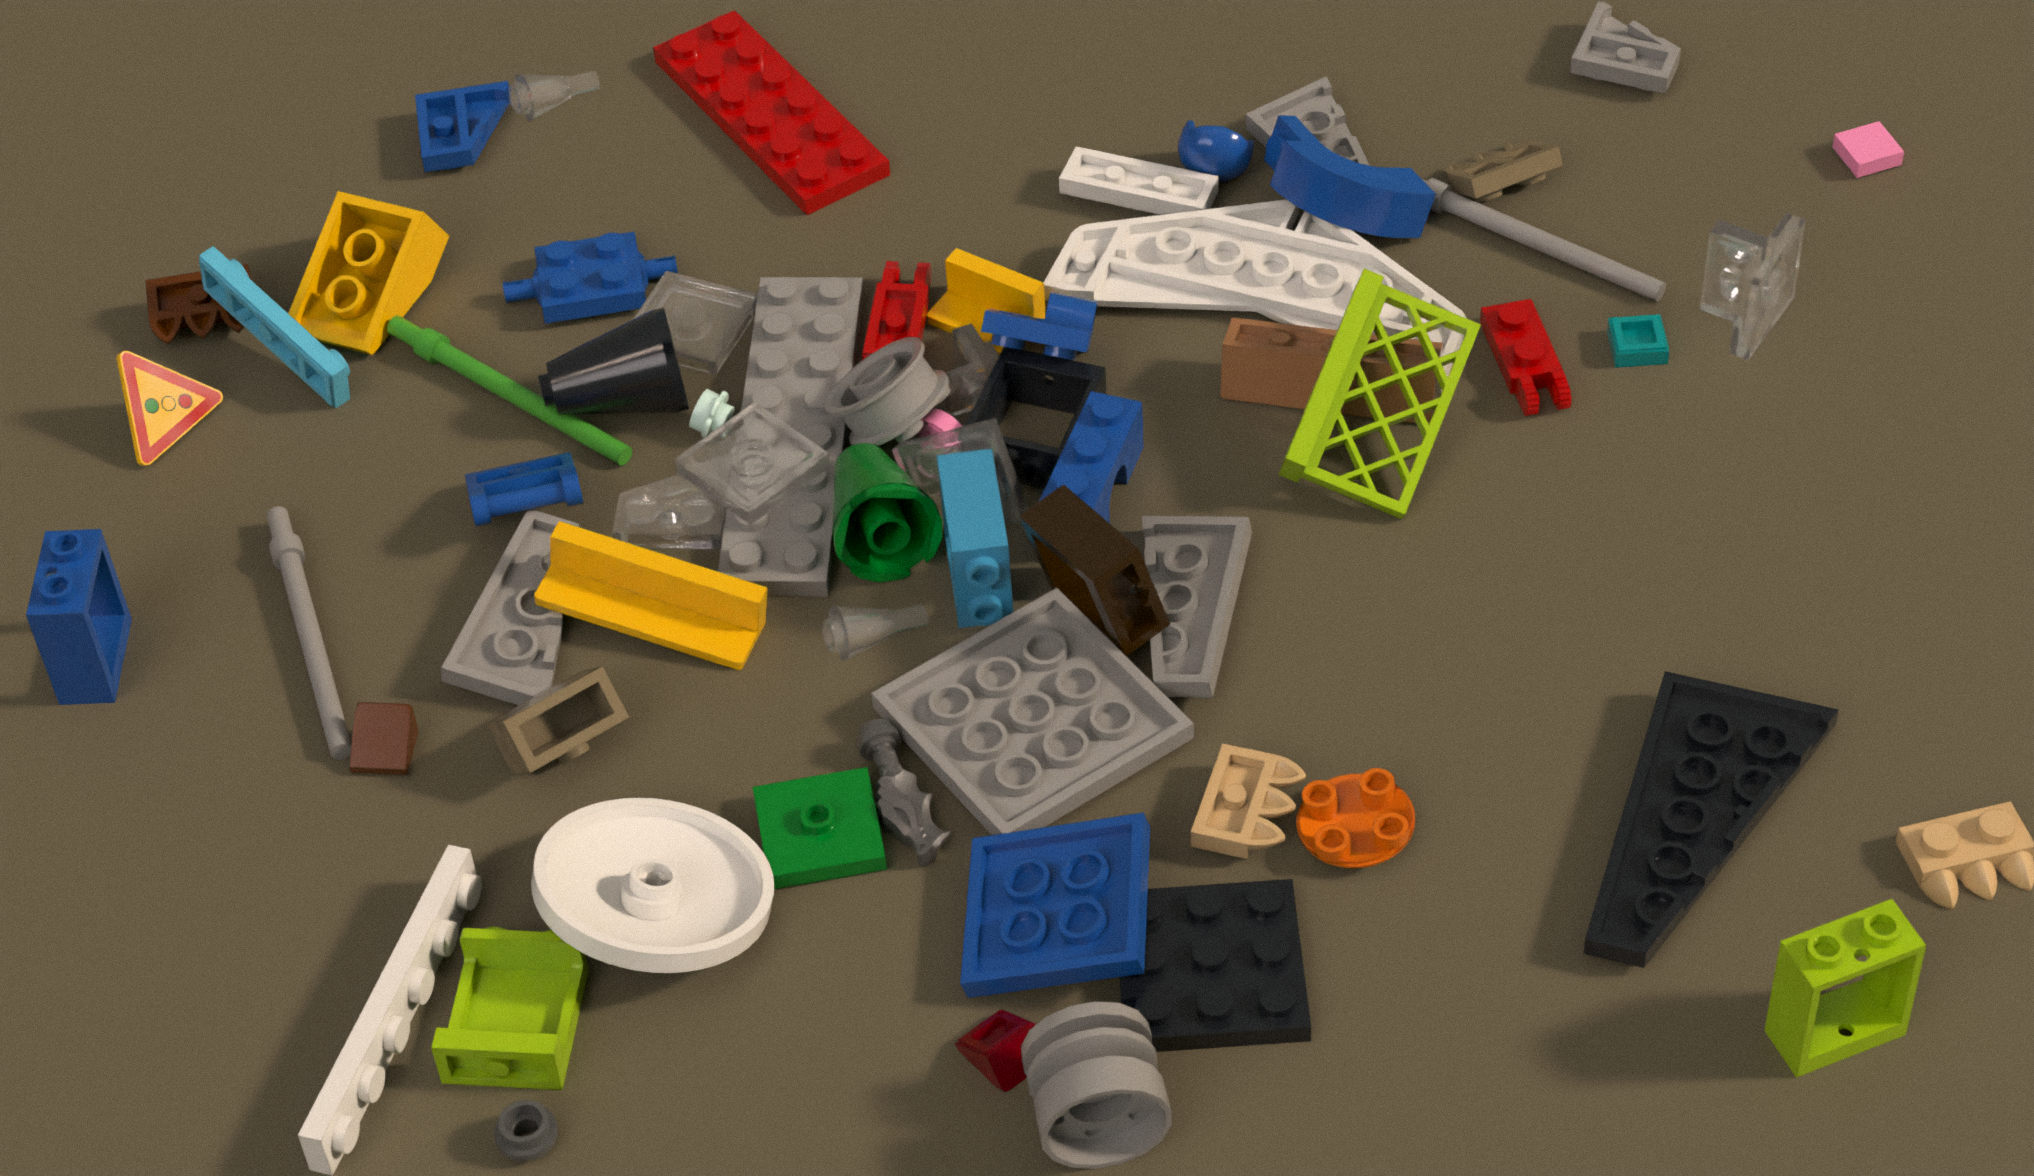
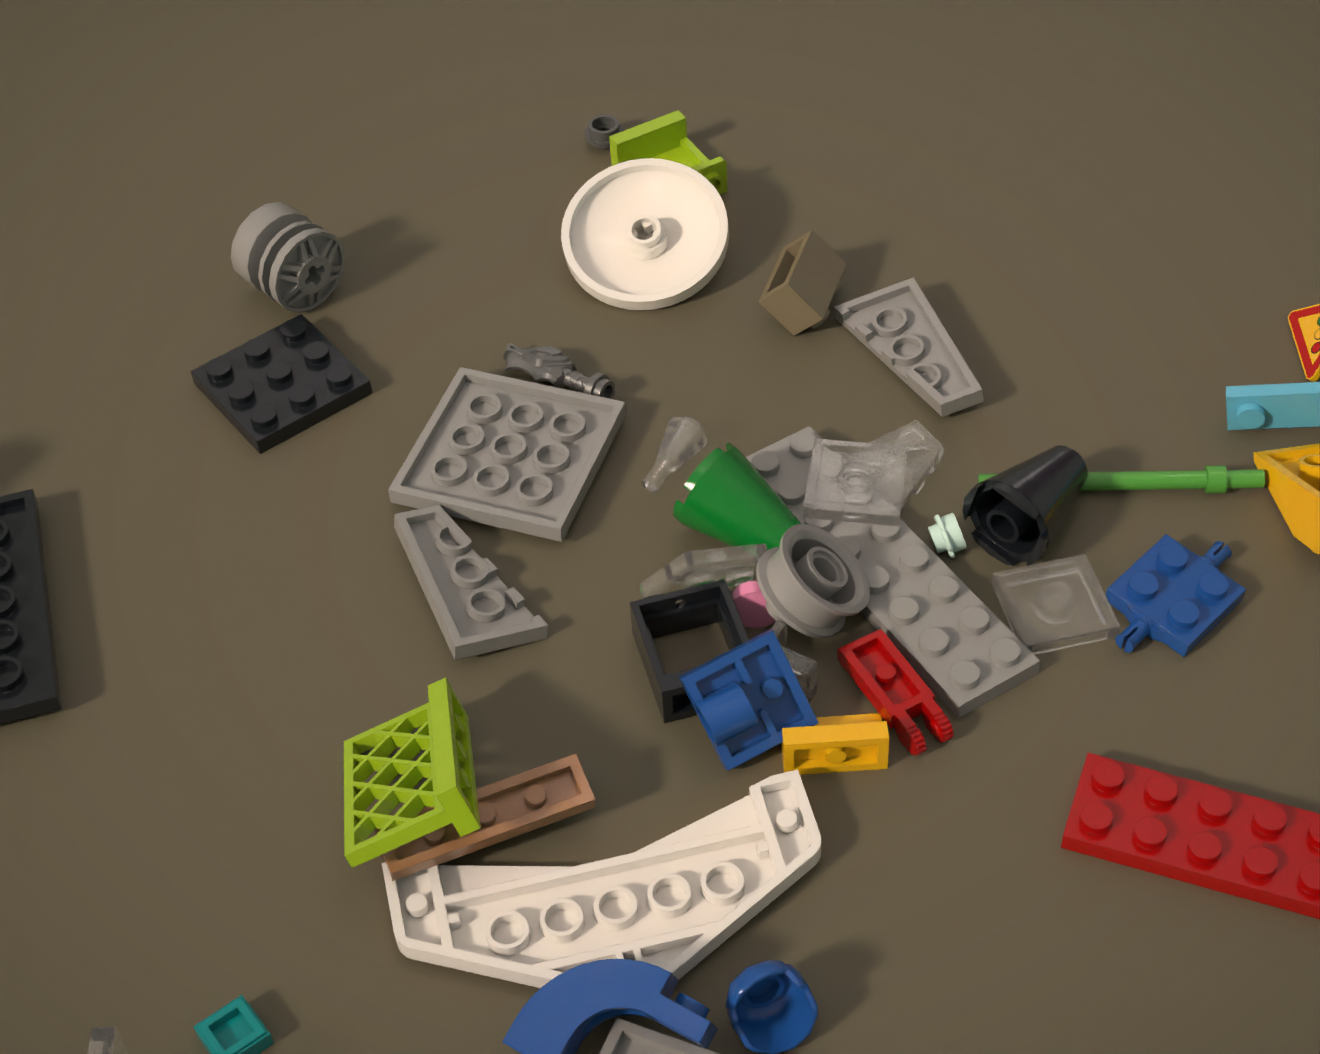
camera: 145 degrees right, 0 degrees up
blue window [26,529,132,705] -> none
light grey bar [266,507,352,760] -> none
white plate [298,844,482,1176] -> none
reddish brown slope [350,702,419,775] -> none
blue plate [465,452,584,527] -> none
yellow panel [534,521,768,670] -> none
green plate [752,767,887,889] -> none
dark azure window [937,448,1013,628] -> none
dark red slope [955,1009,1036,1092] -> none
blue plate [960,812,1150,998] -> none
dark brown window [1019,484,1170,657] -> none
blue arch [1039,391,1144,523] -> none
white plate [1059,146,1219,215] -> none
tan plate [1190,743,1306,859] -> none
orange dish [1296,768,1415,868] -> none
red hinge [1480,299,1572,416] -> none

